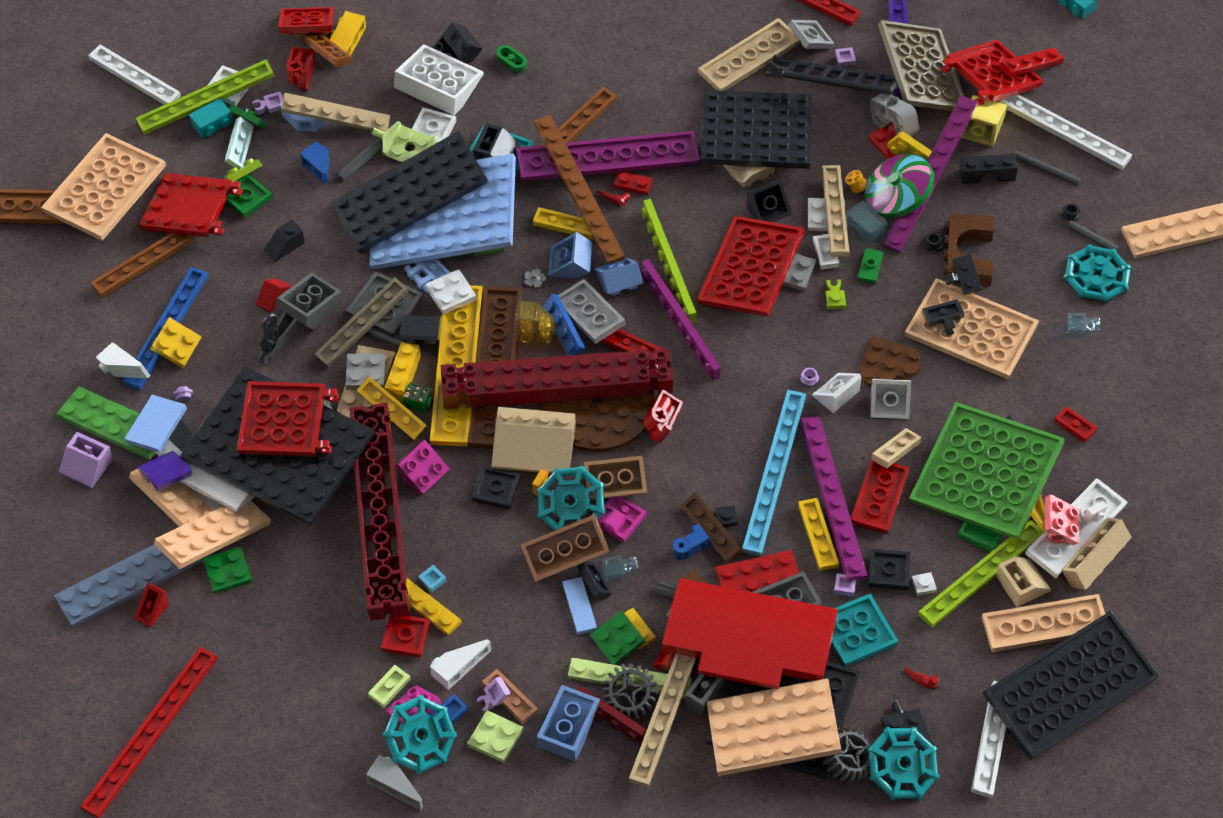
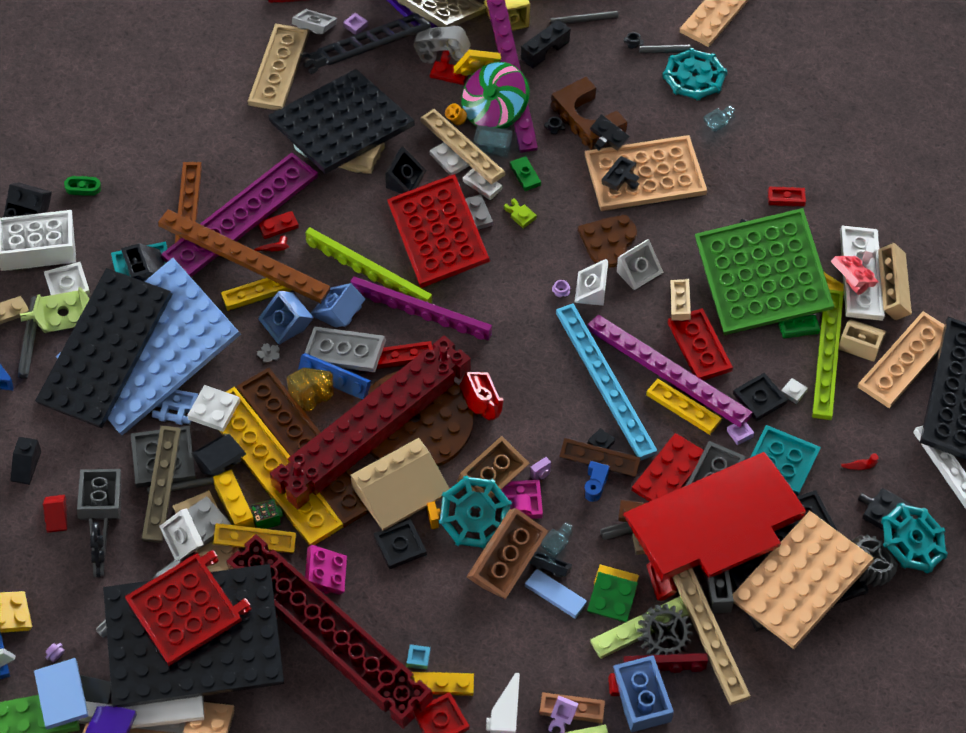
camera: 40 degrees left, 0 degrees up
none -> white plate [159,508,204,561]
none -> lavender plate [530,457,551,480]

